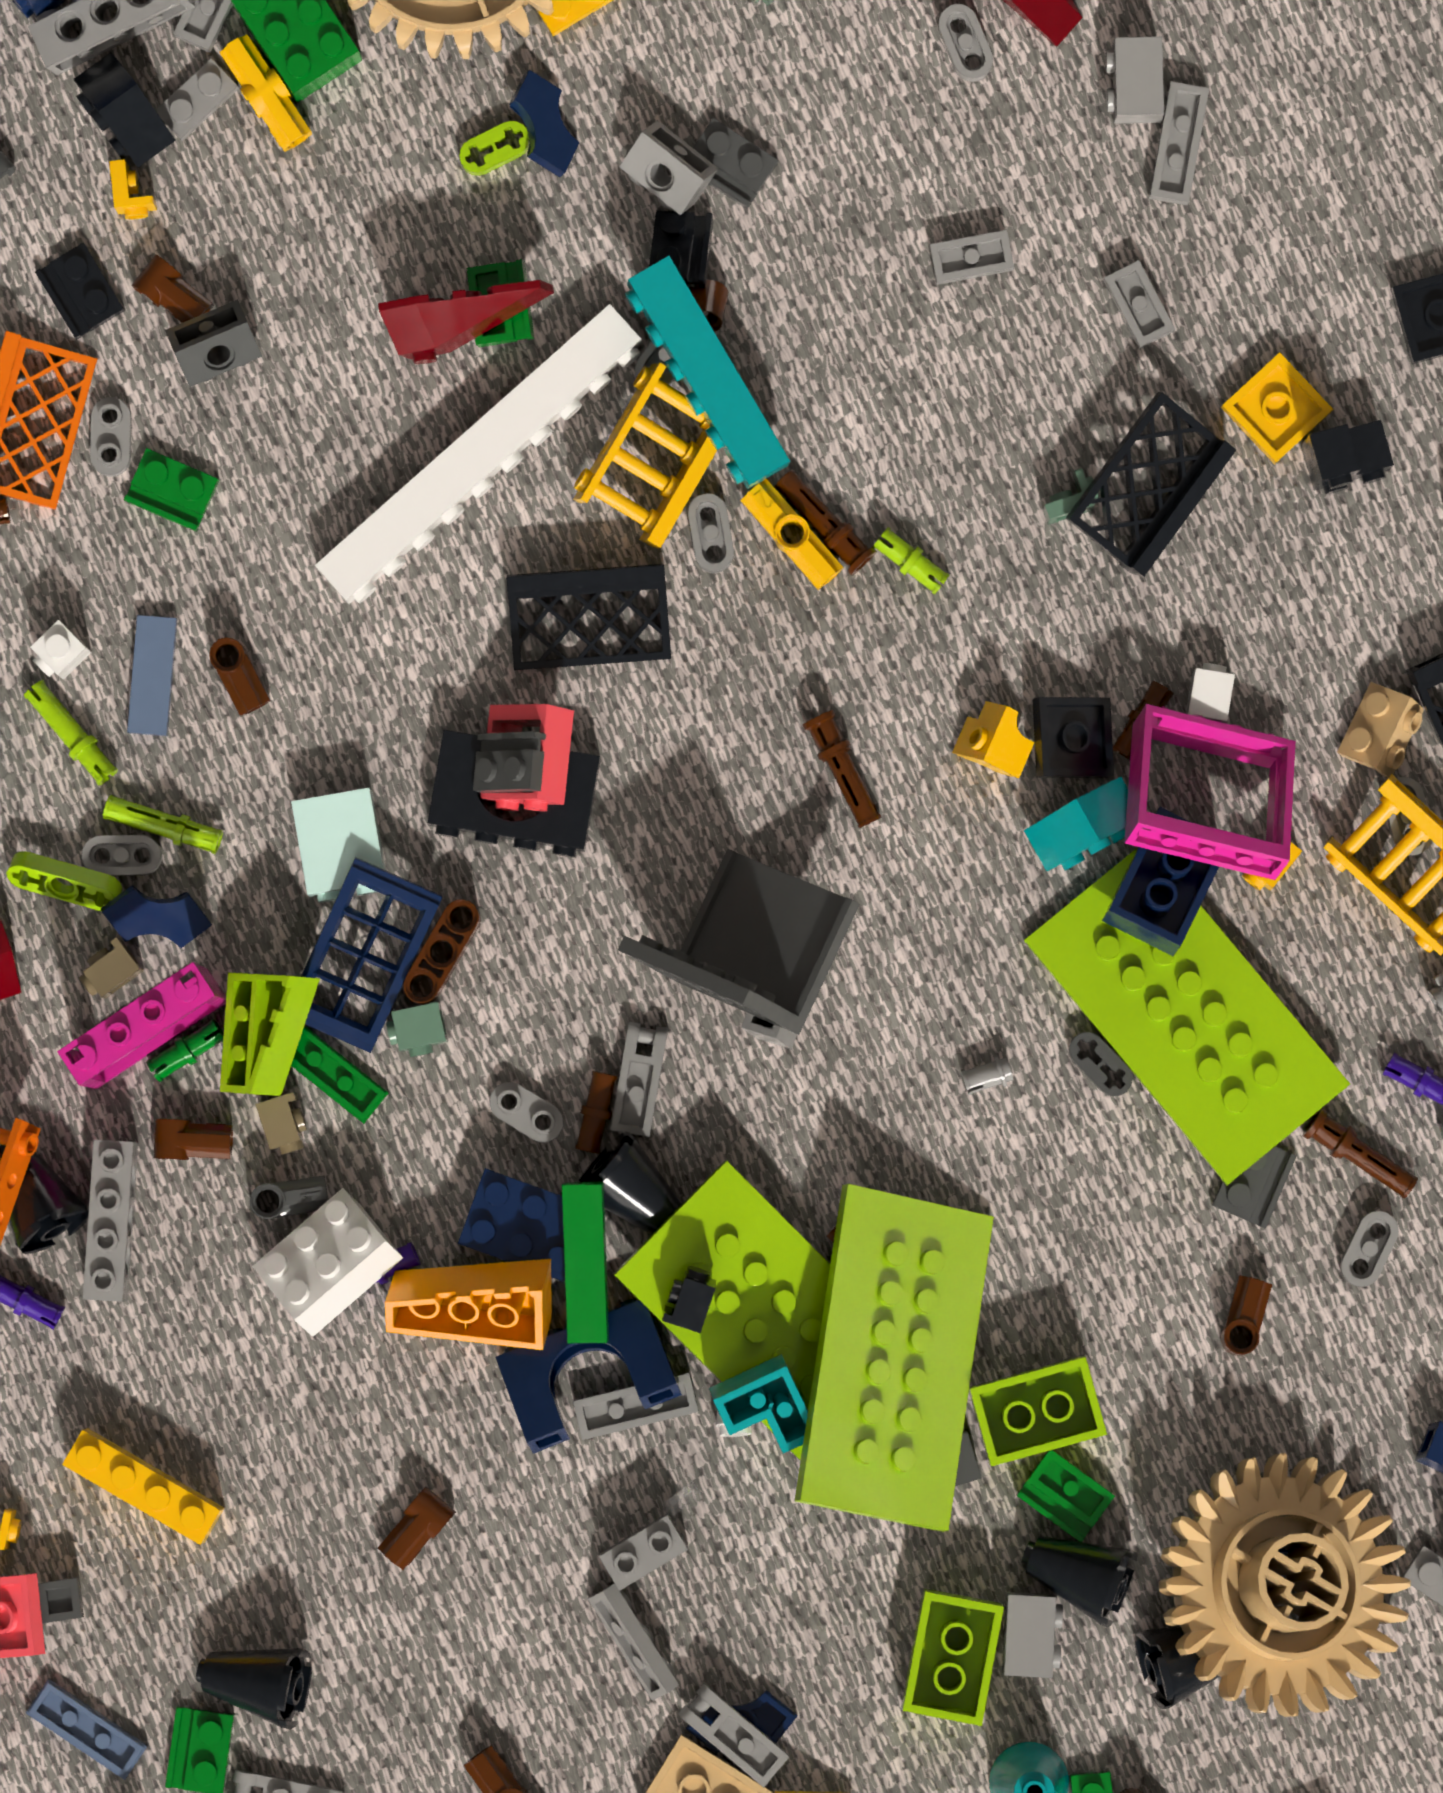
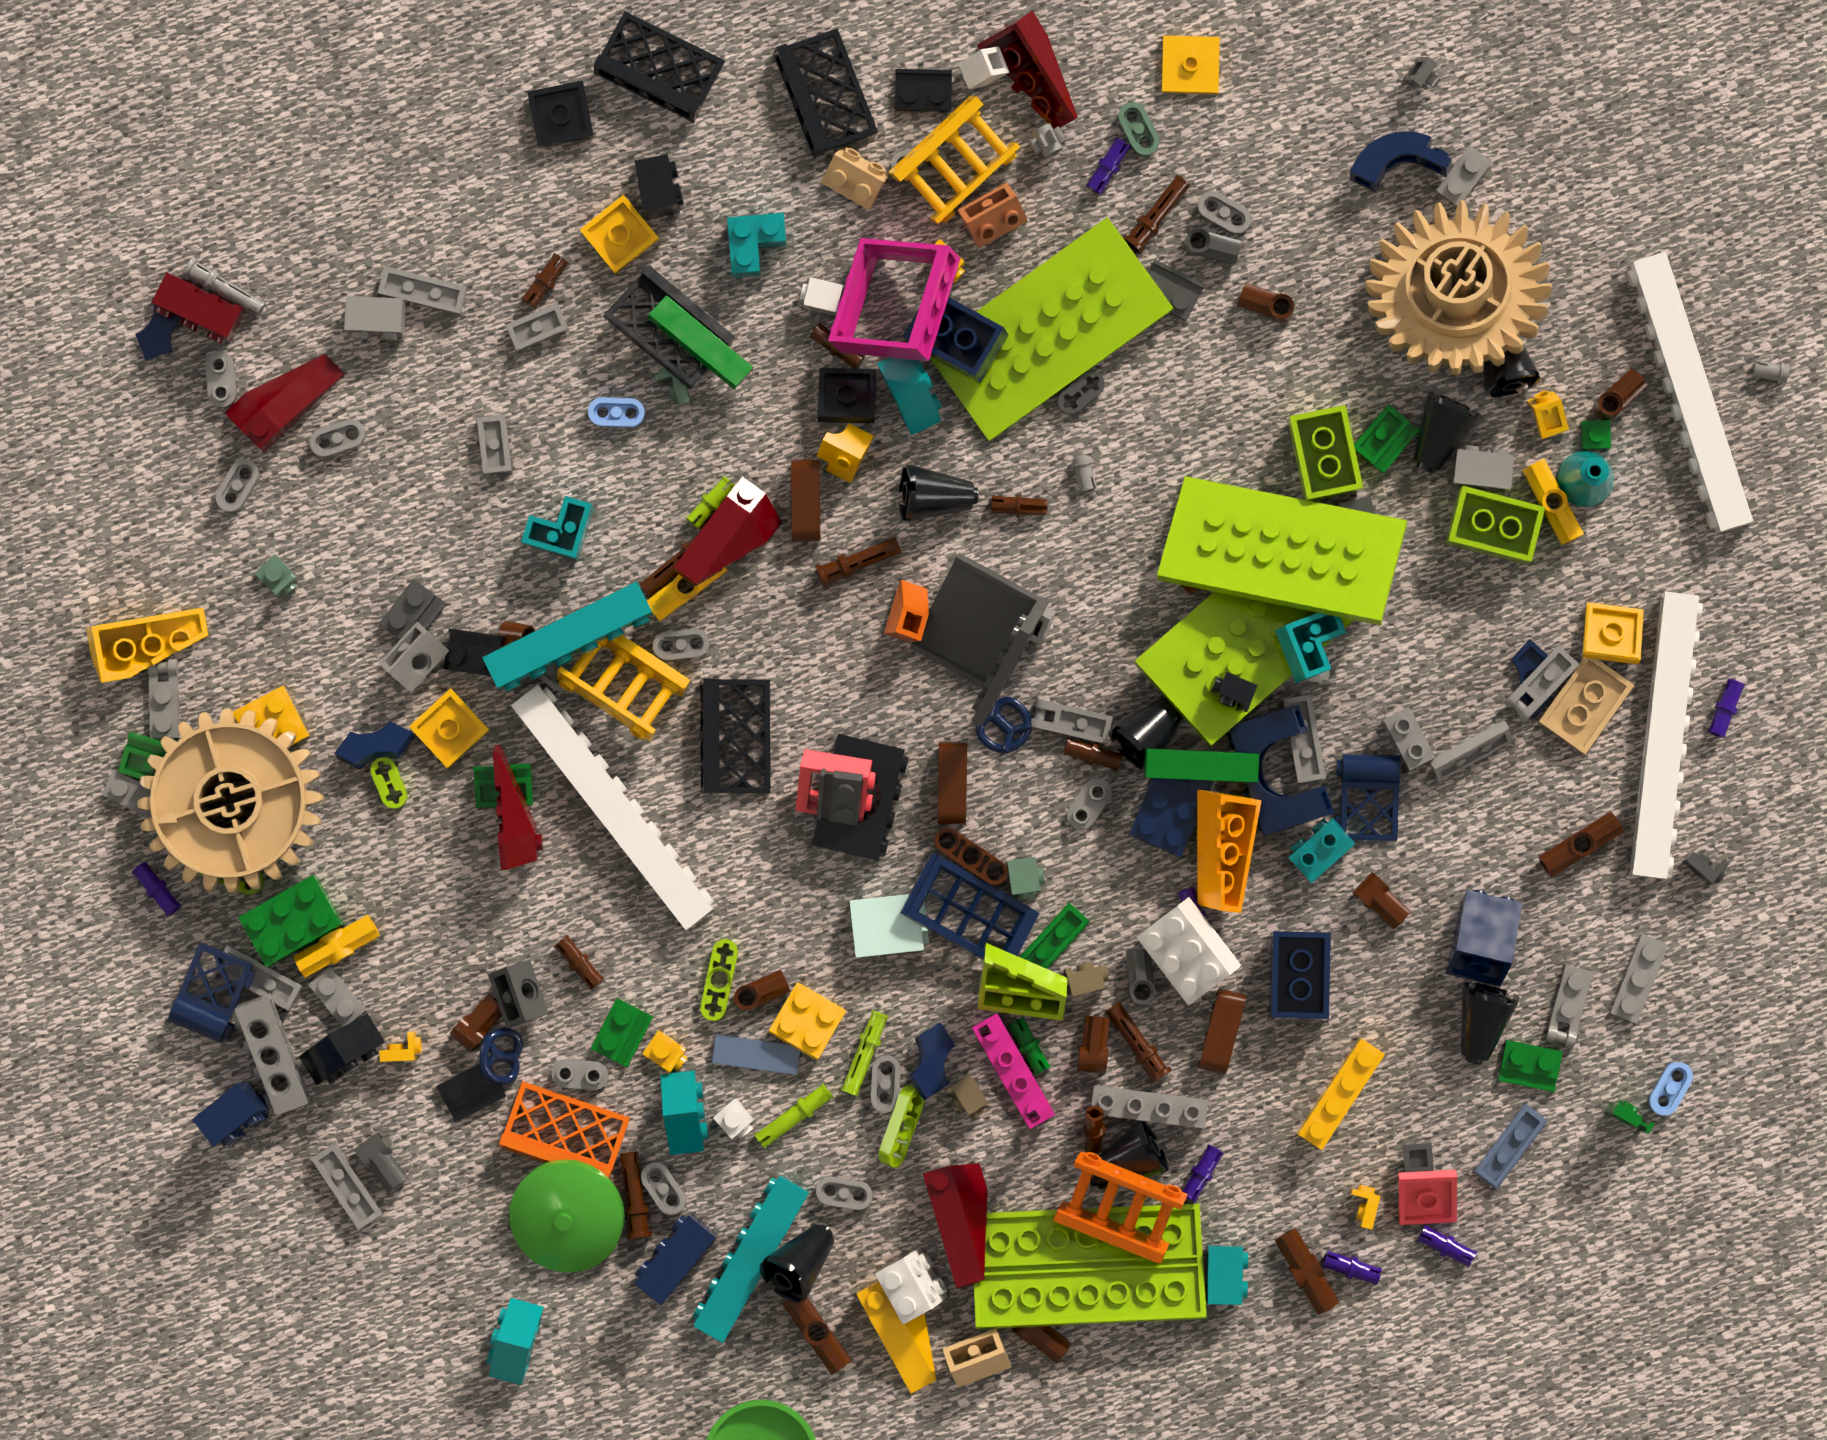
camera: 85 degrees left, 0 degrees up
none -> yellow plate [409,688,490,769]
none -> dark blue piece [479,1028,523,1085]
none -> reddish brown pin [521,253,569,309]
none -> teal brick [521,496,595,561]
none -> reddish brown pin [554,935,604,990]
none -> light blue plate [588,397,645,428]
none -> yellow bracket [642,1030,688,1073]
none -> green tile [647,295,753,390]
none -> teal brick [661,1070,709,1155]
none -> dark red wedge [672,477,782,586]
none -> lime beam [700,939,738,1021]
none -> teal brick [727,213,787,278]
none -> yellow plate [768,982,847,1061]
none -> reddish brown beam [791,459,821,542]
none -> orange slope [884,580,929,643]
none -> black cone [899,465,978,521]
none -> reddish brown beam [937,741,968,824]
none -> nougat brick [958,182,1028,248]
none -> dark blue piece [976,697,1032,753]
none -> reddish brown axle [991,494,1048,517]
none -> reddish brown pin [1083,1106,1106,1154]
none -> reddish brown pin [1105,1002,1172,1084]
none -> dark grey piece [1183,228,1241,265]
none -> reddish brown beam [1198,988,1247,1075]
none -> dark blue brick [1269,931,1331,1019]
none -> teal brick [1288,818,1355,883]
none -> dark blue piece [1335,754,1401,841]
none -> slope [1445,890,1523,987]
none -> yellow piece [1522,459,1584,546]
none -> yellow bracket [1527,391,1569,439]

